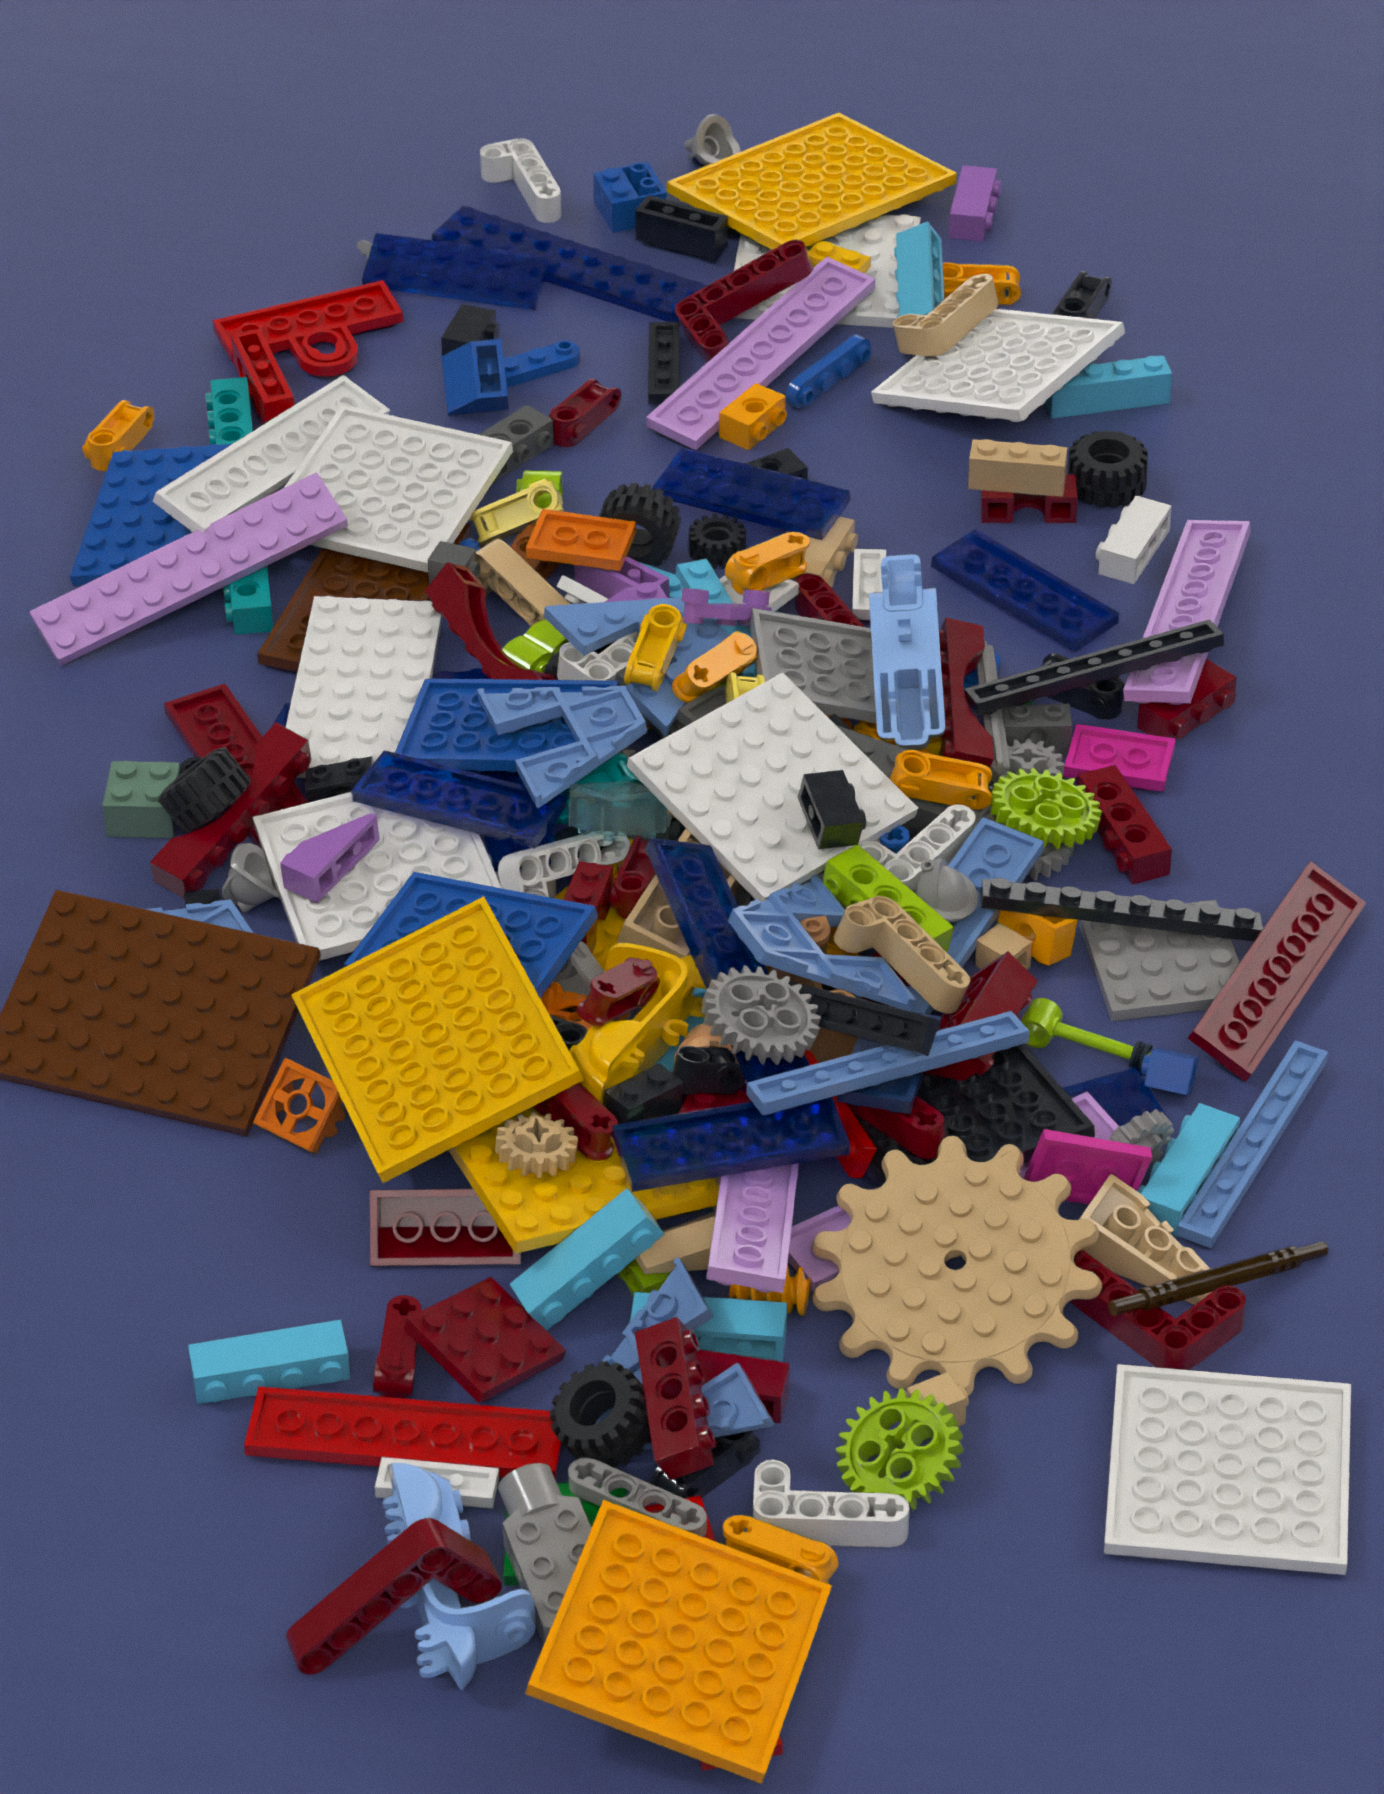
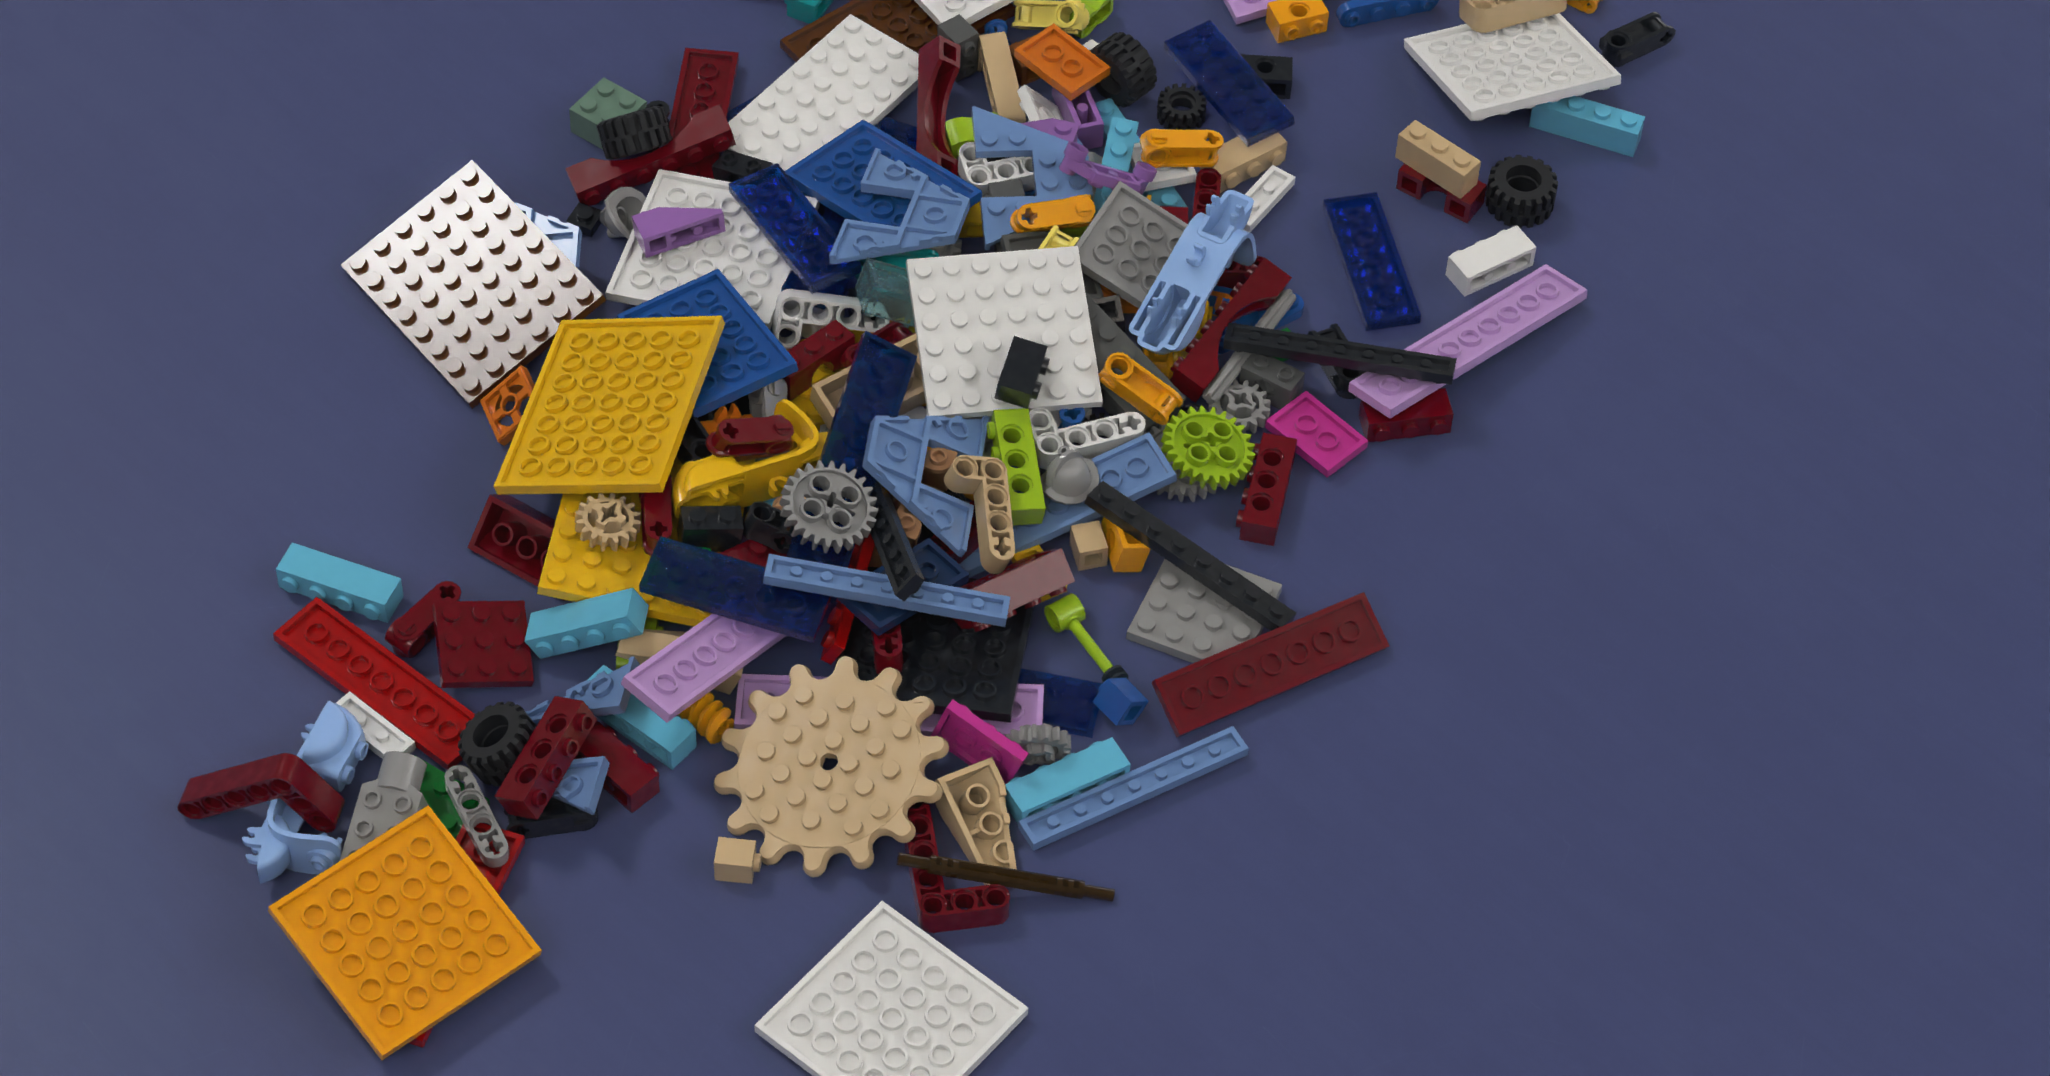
camera: 30 degrees right, 10 degrees up
yellow piece [624,604,687,692] -> none
light orange piece [723,1515,839,1584] -> none
white beam [753,1460,909,1547] -> none
lime gear [836,1388,964,1510] -> none

